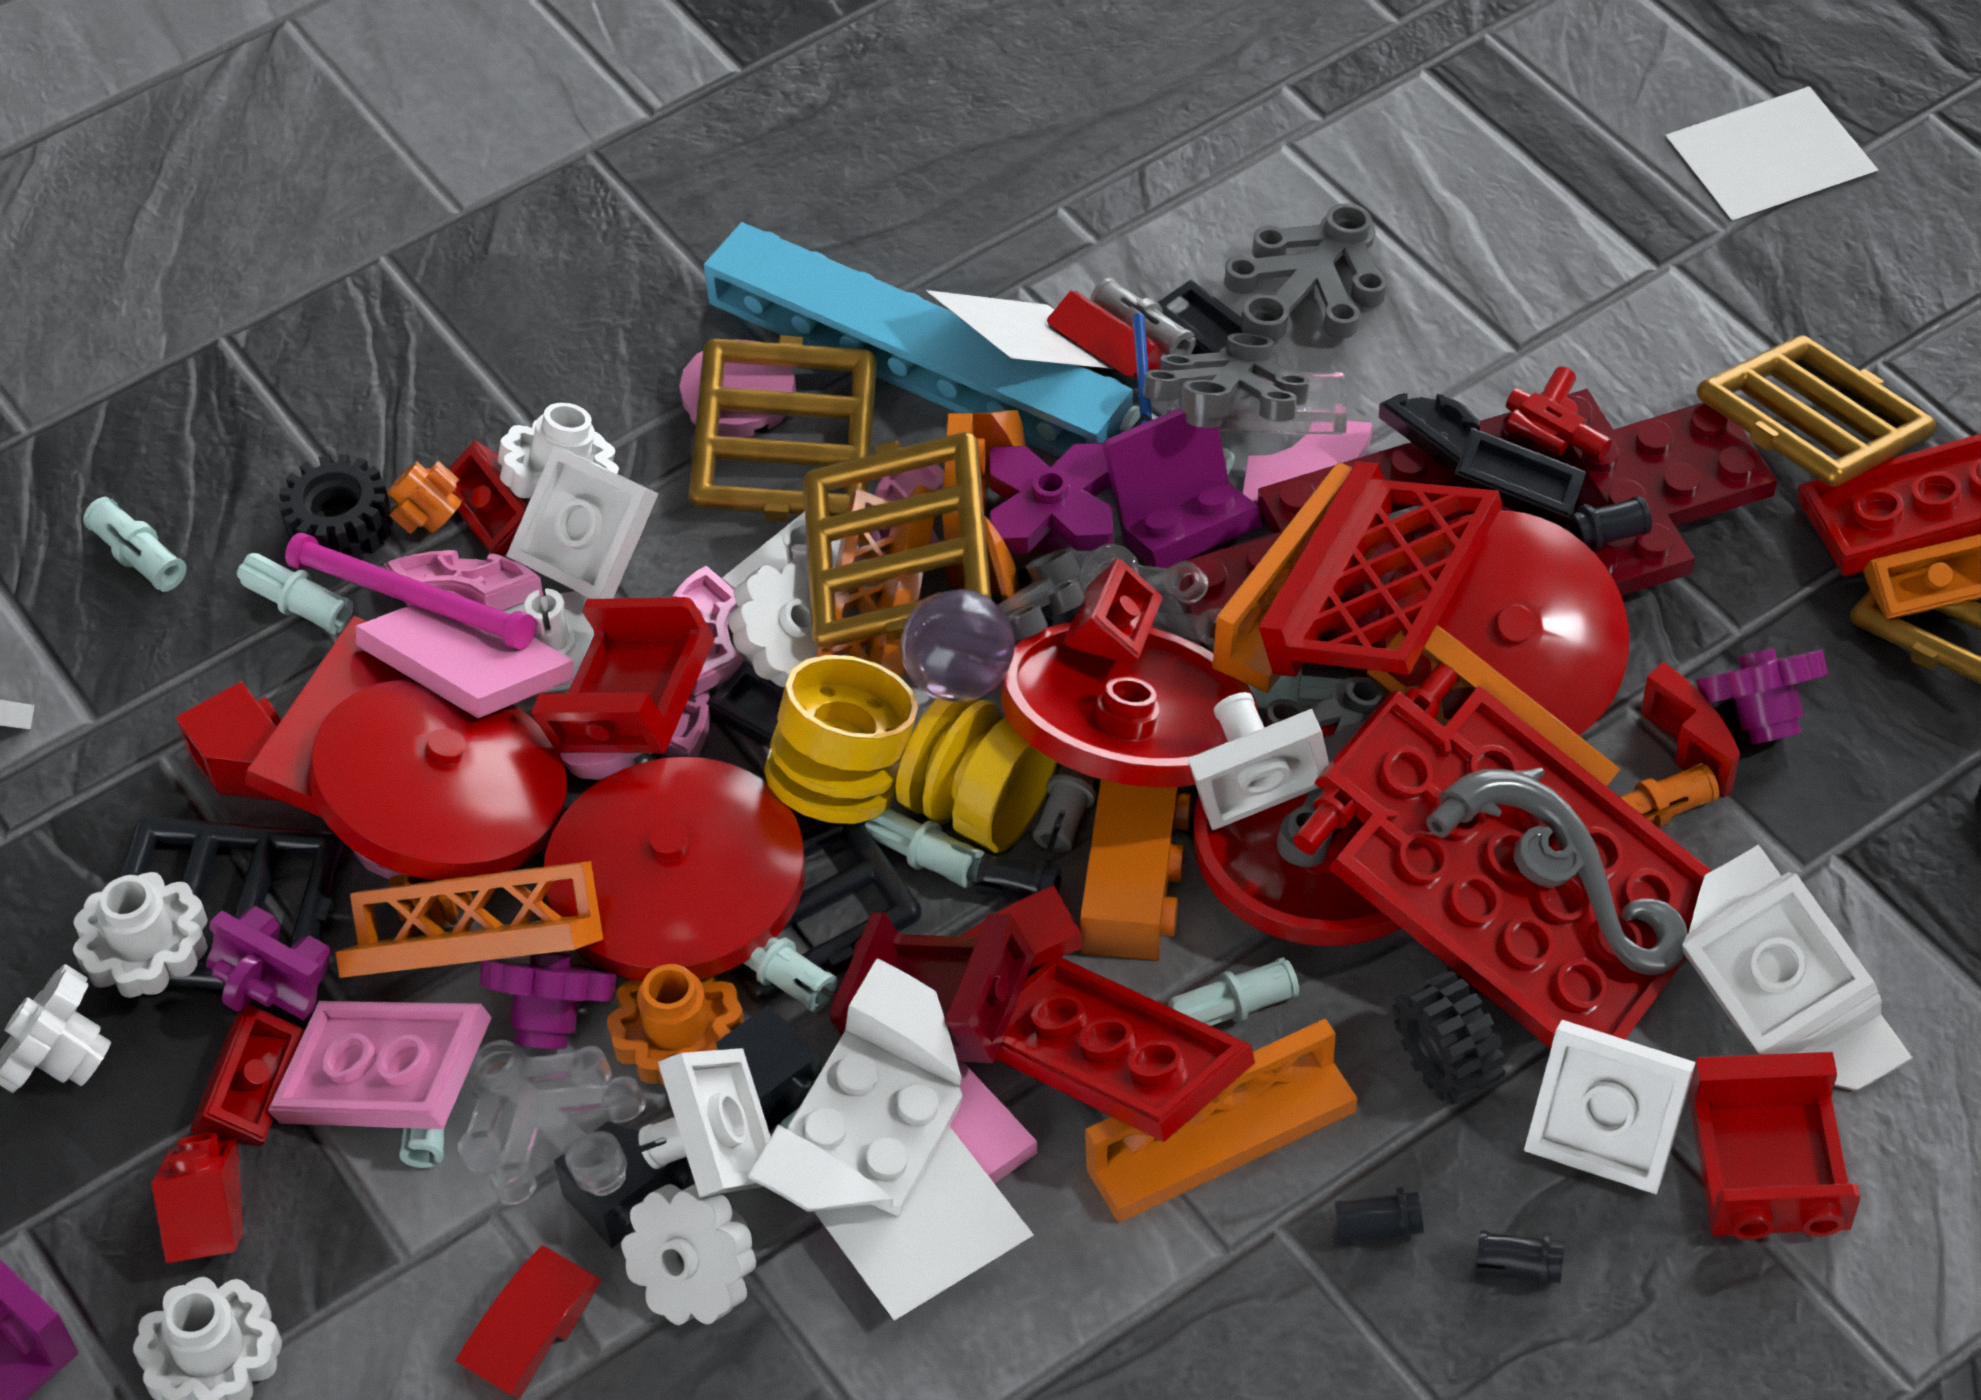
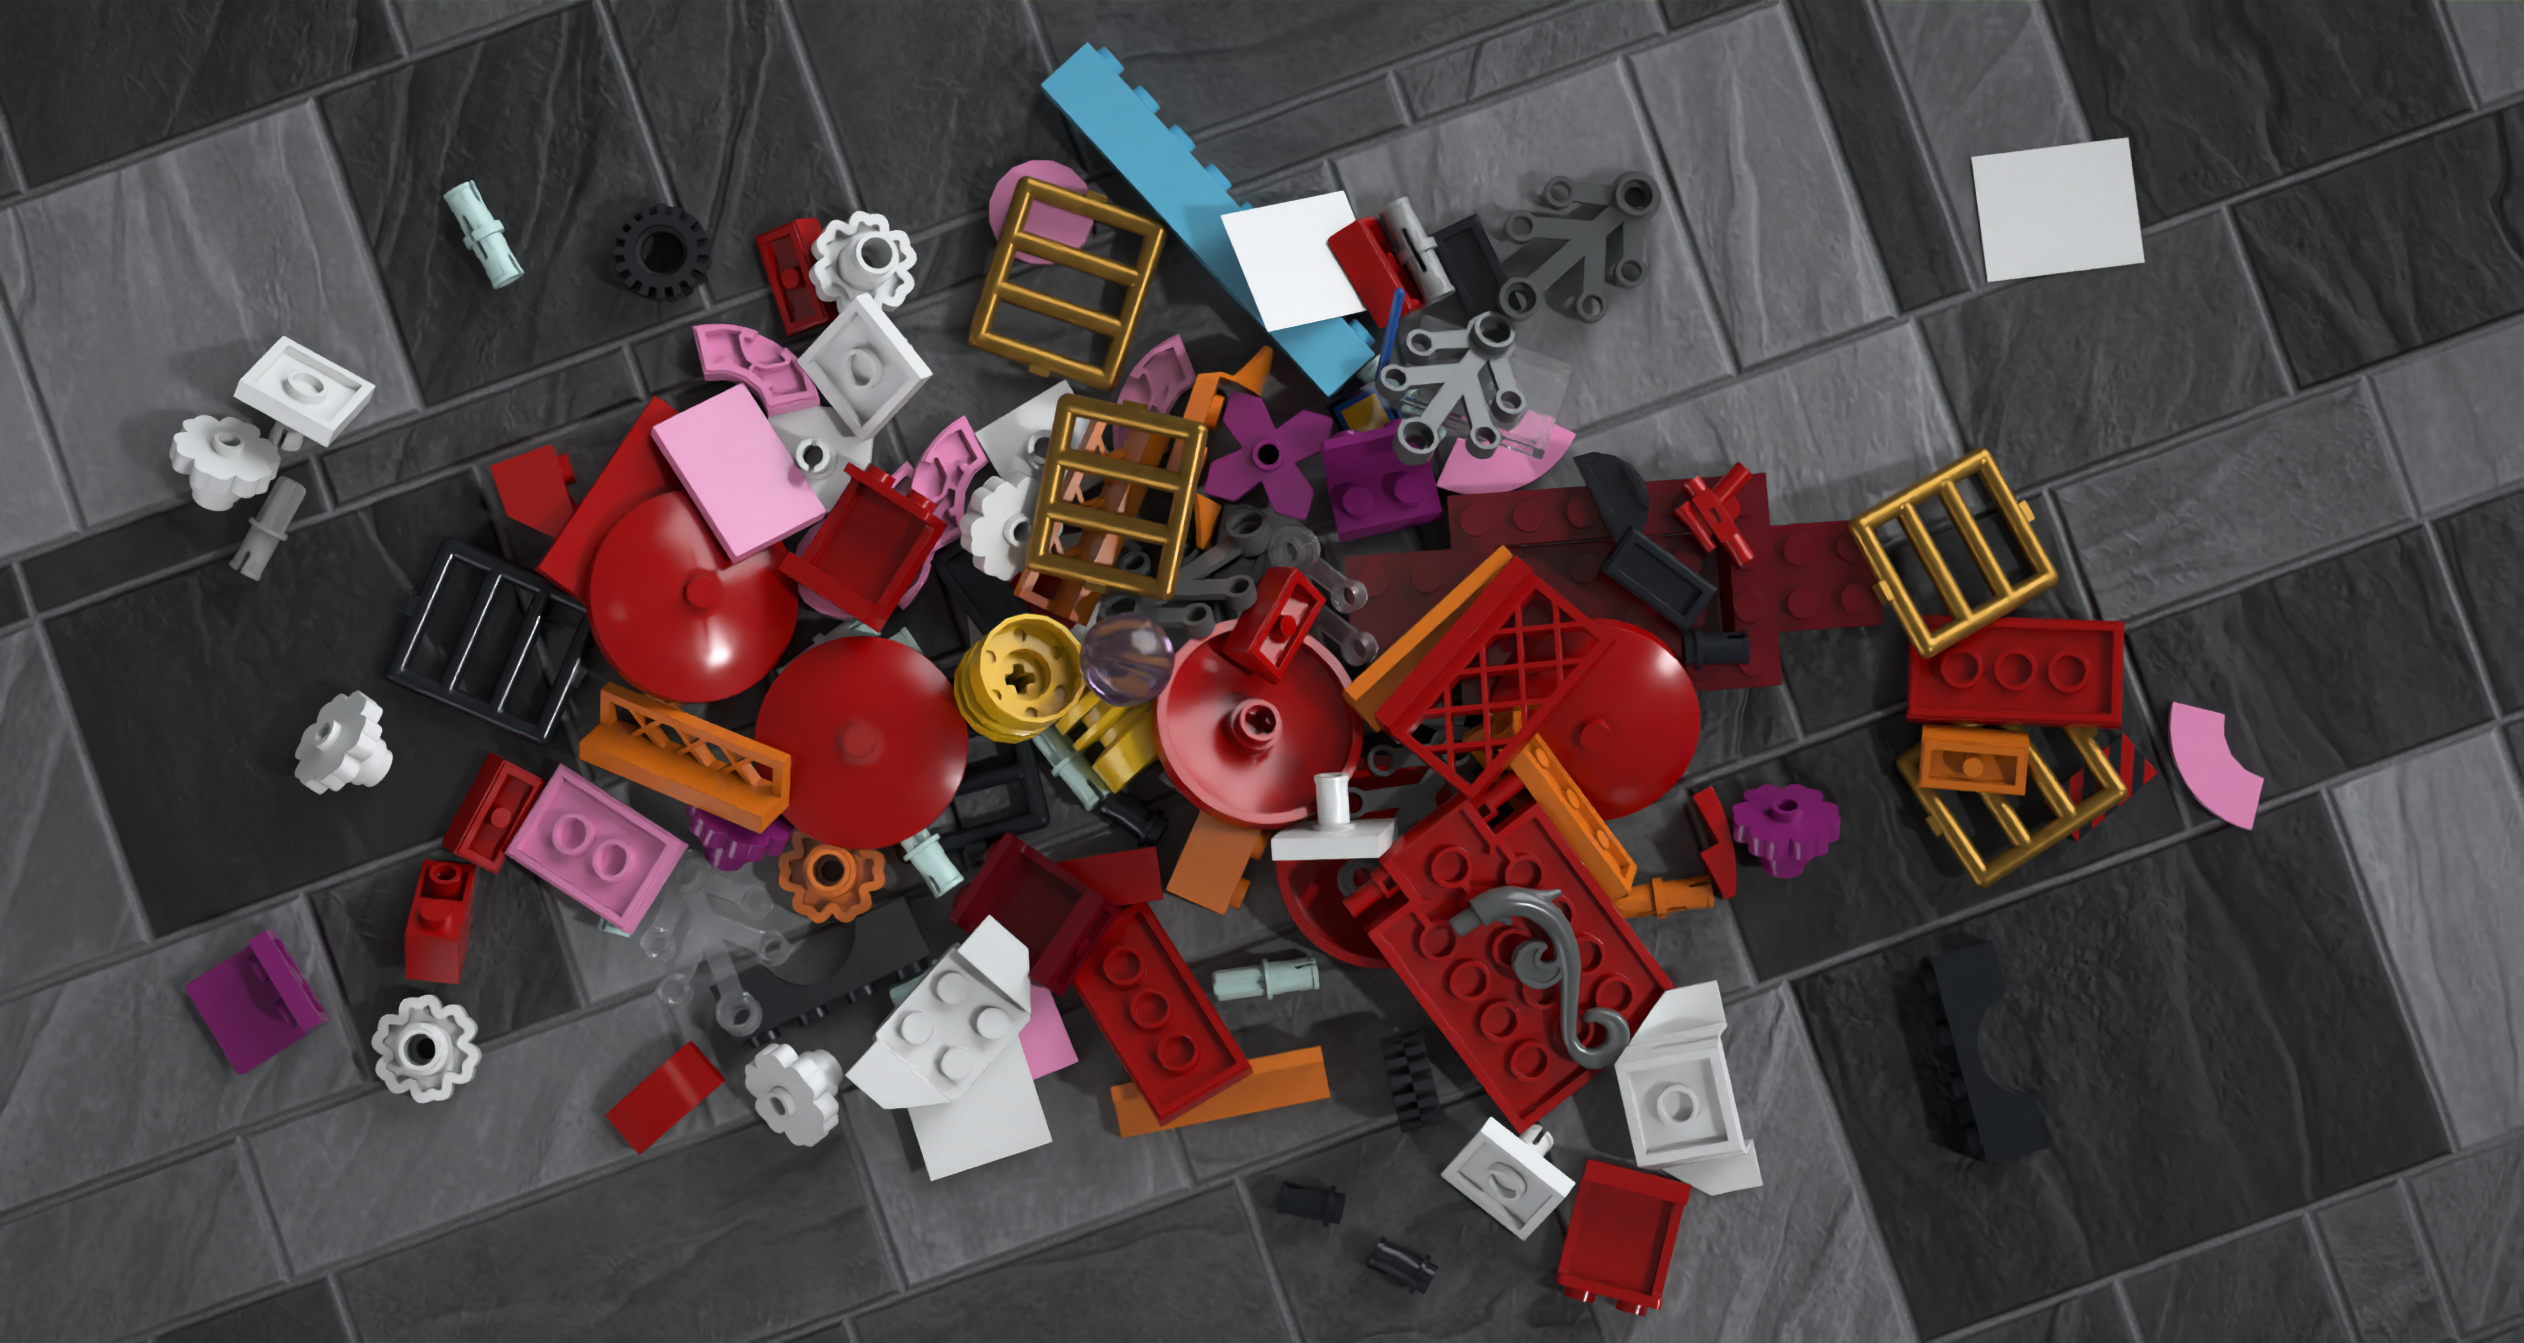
camera: 15 degrees right, 35 degrees up
white plant [73,872,208,998] -> none
magenta hips [206,906,330,1021] -> none
light aqua axle [237,553,353,635] -> none
dark pink bar [285,533,536,650] -> none
orange gear [387,461,461,534] -> none
white tile [639,1048,771,1197] -> none

